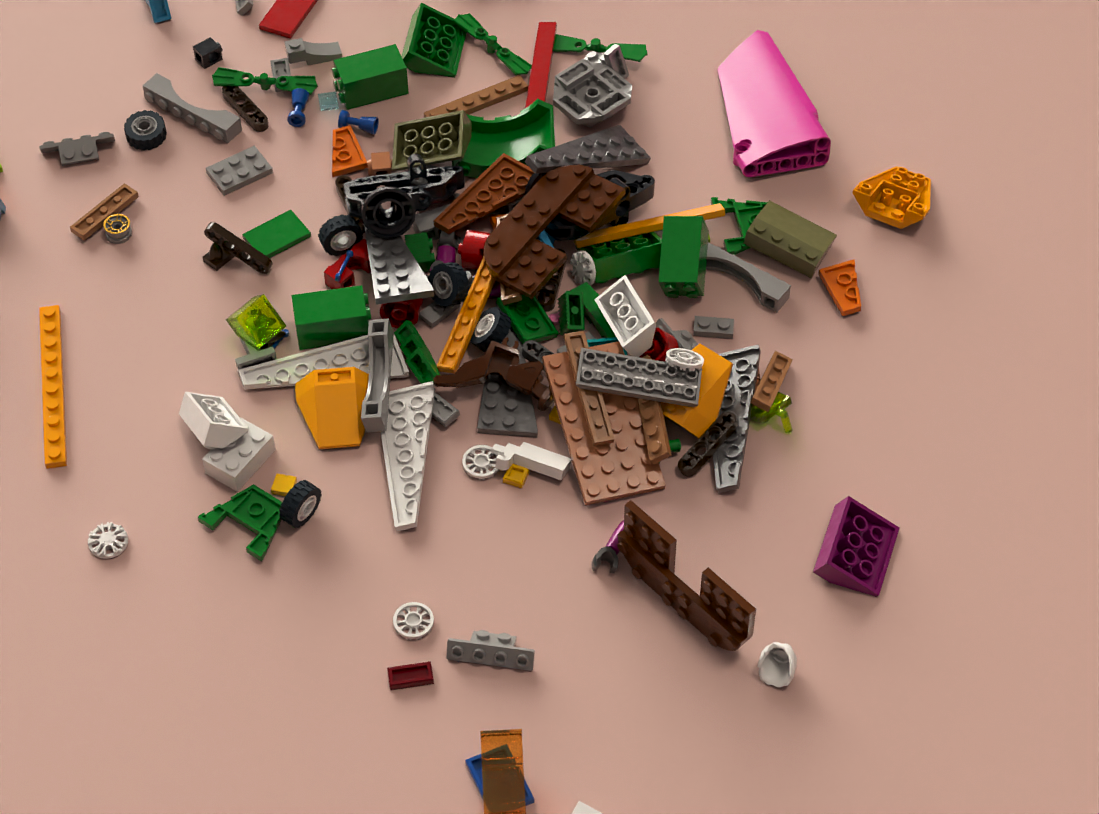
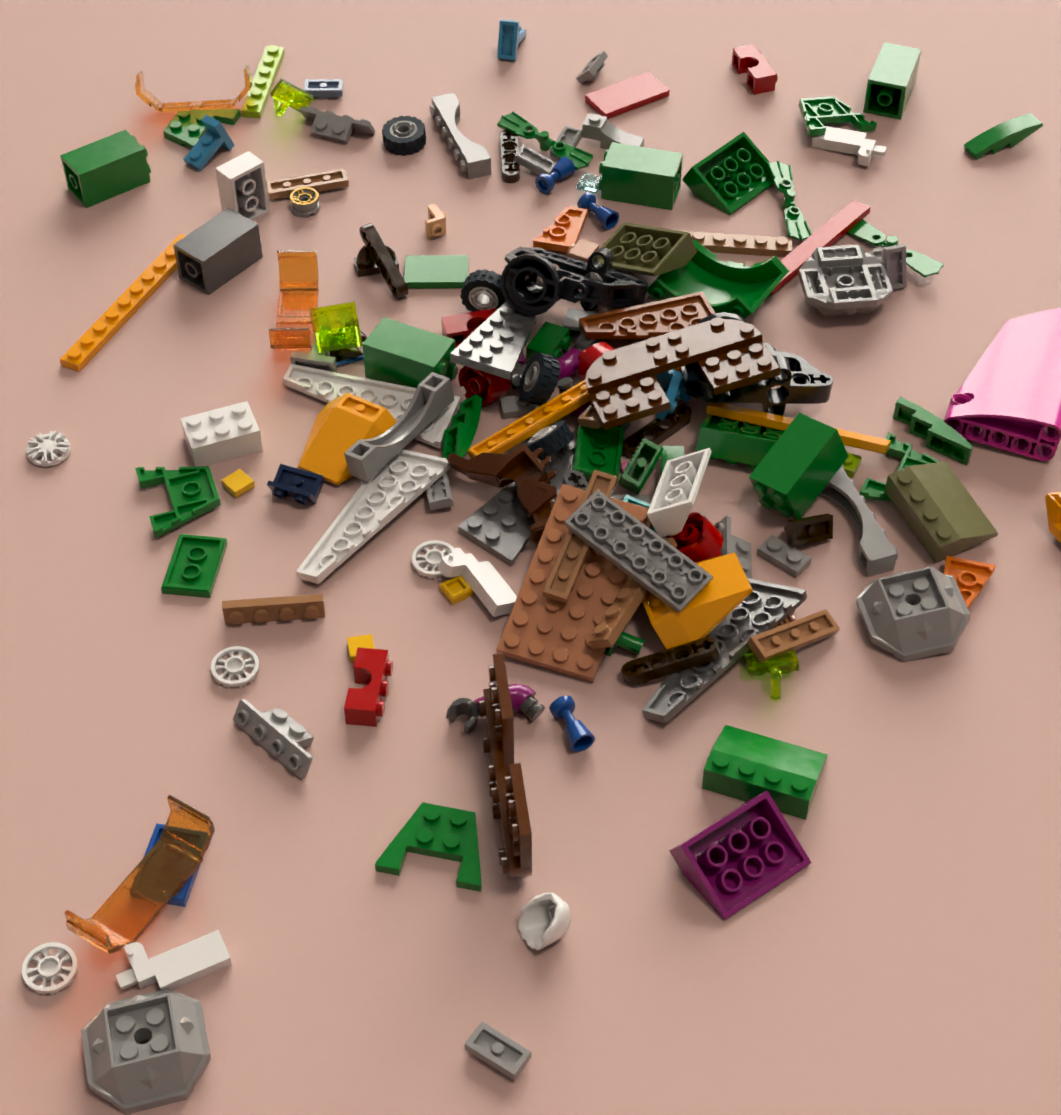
camera: 35 degrees right, 5 degrees down
white slope [179,392,249,450] -> none
black brick [193,37,223,69] -> none
light grey plate [206,145,273,196] -> none
black wheel [279,480,322,528] -> none
blue hinge [335,250,354,281] -> none
dark red tile [387,661,434,690] -> none
flat silver wing [525,125,651,174] -> none
white wheel [570,251,596,286] -> none
white wheel [665,348,704,372] -> none
none -> green tile [161,534,228,598]
none -> dark grey brick [173,208,263,295]
none -> white brick [215,151,270,221]
none -> medium nougat plate [222,594,325,625]
none -> dark blue bracket [267,464,325,505]
none -> clear orange windscreen [269,250,319,350]
none -> clear neon green plate [270,79,314,116]
none -> sand blue plate [304,79,344,98]
none -> red arch [344,647,393,727]
none -> yellow tile [347,634,374,662]
none -> green wing [375,802,482,892]
none -> light nougat bracket [425,204,446,239]
none -> light grey plate [465,1022,531,1081]
none -> light grey plate [513,145,556,175]
none -> blue piece [549,696,595,752]
none -> green slope [702,725,828,820]
none -> dark brown tile [784,513,833,546]
none -> light grey piece [856,567,970,662]
none -> green slope [893,397,973,465]

